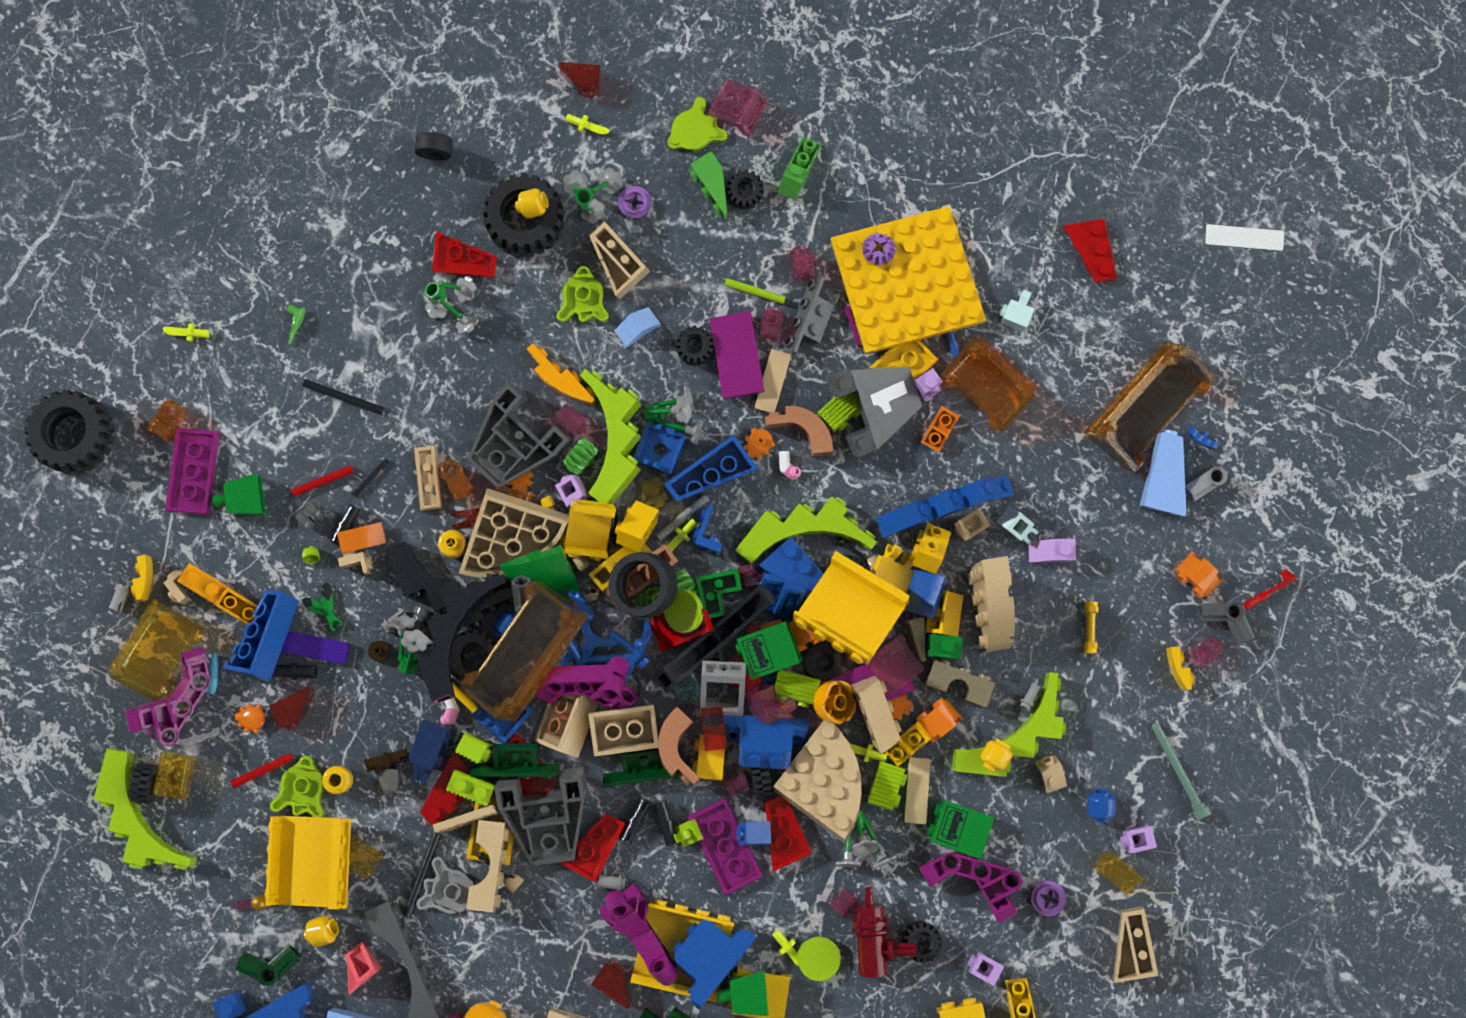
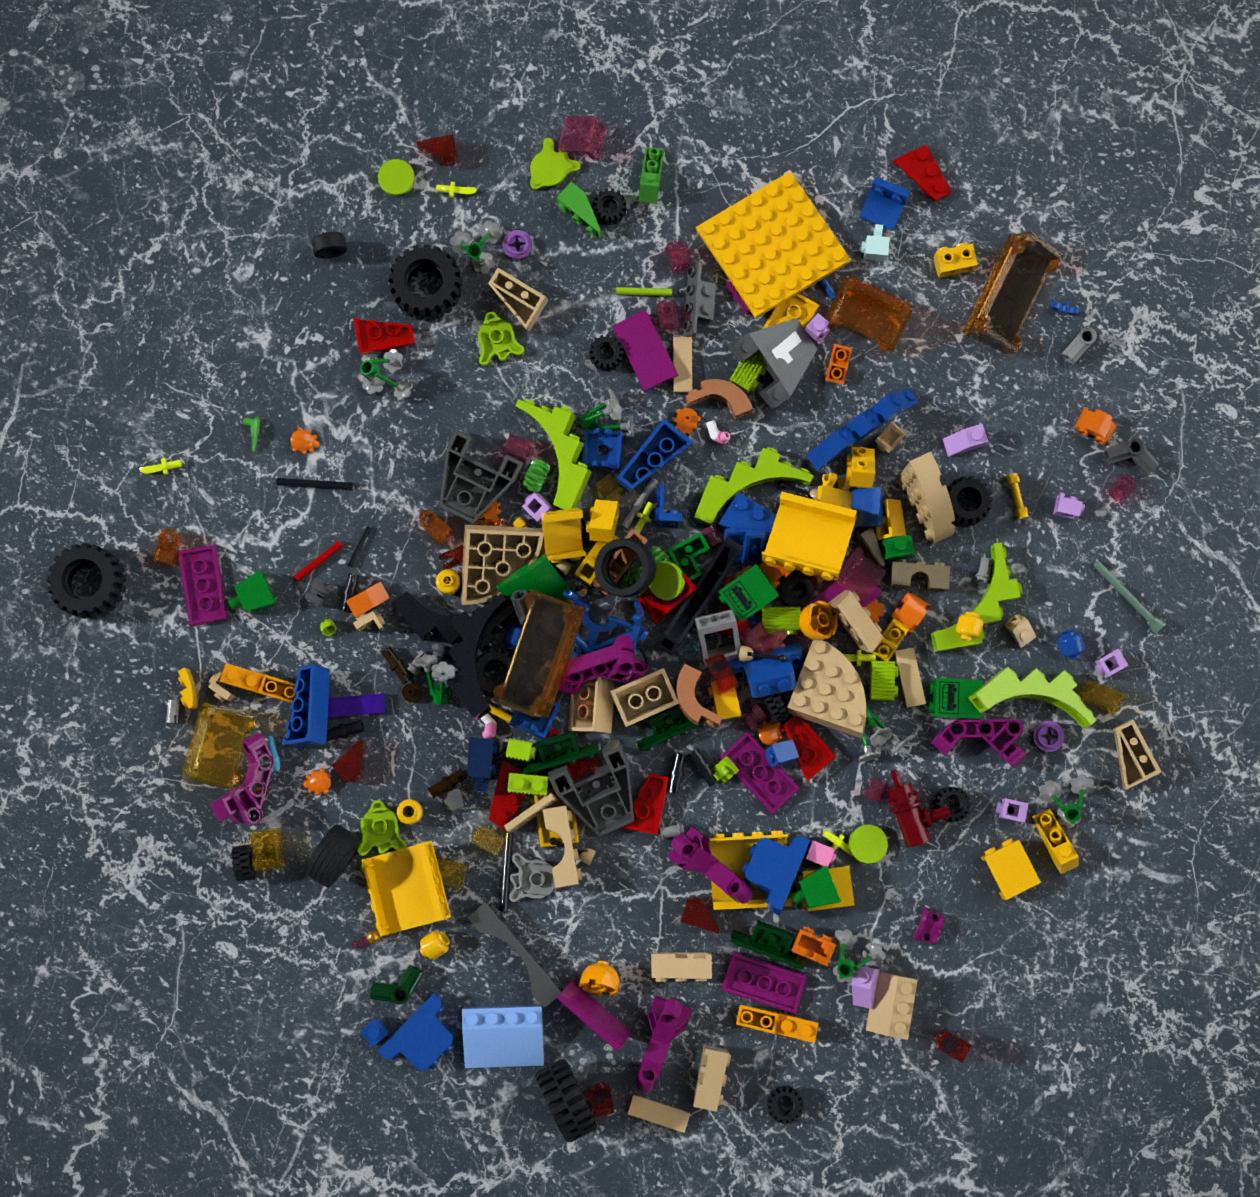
camera: 10 degrees left, 0 degrees up
lime arch [93,748,197,870] -> none
red bar [230,753,294,788] -> none
green piece [302,583,344,632] -> none
coral slope [344,941,383,995] -> none
tan tile [414,445,443,511] -> none
yellow head [515,188,548,219] -> none
light orange slope [527,344,596,406] -> none
light blue slope [614,307,661,348] -> none
medium lavender gear [862,232,896,265] -> none
light aqua brick [996,505,1039,544] -> none
light blue slope [1139,430,1186,517] -> none
yellow slope [1166,647,1194,690] -> none
white sticker [1205,224,1284,251] -> none
red piece [1242,569,1298,610] -> none
none -> orange piece [290,427,320,454]
none -> black tyre [304,824,361,888]
none -> lime tile [378,159,415,197]
none -> dark brown pin [381,646,413,685]
none -> clear yellow bracket [472,825,506,856]
none -> hinge [739,646,787,662]
none -> orange piece [756,719,785,745]
none -> bright pink brick [804,840,836,867]
none -> blue bracket [859,177,910,231]
none -> yellow brick [933,243,978,278]
none -> black tyre [947,476,993,527]
none -> lime arch [968,667,1097,728]
none -> light grey plant [1039,774,1095,828]
none -> lavender brick [1053,493,1085,520]

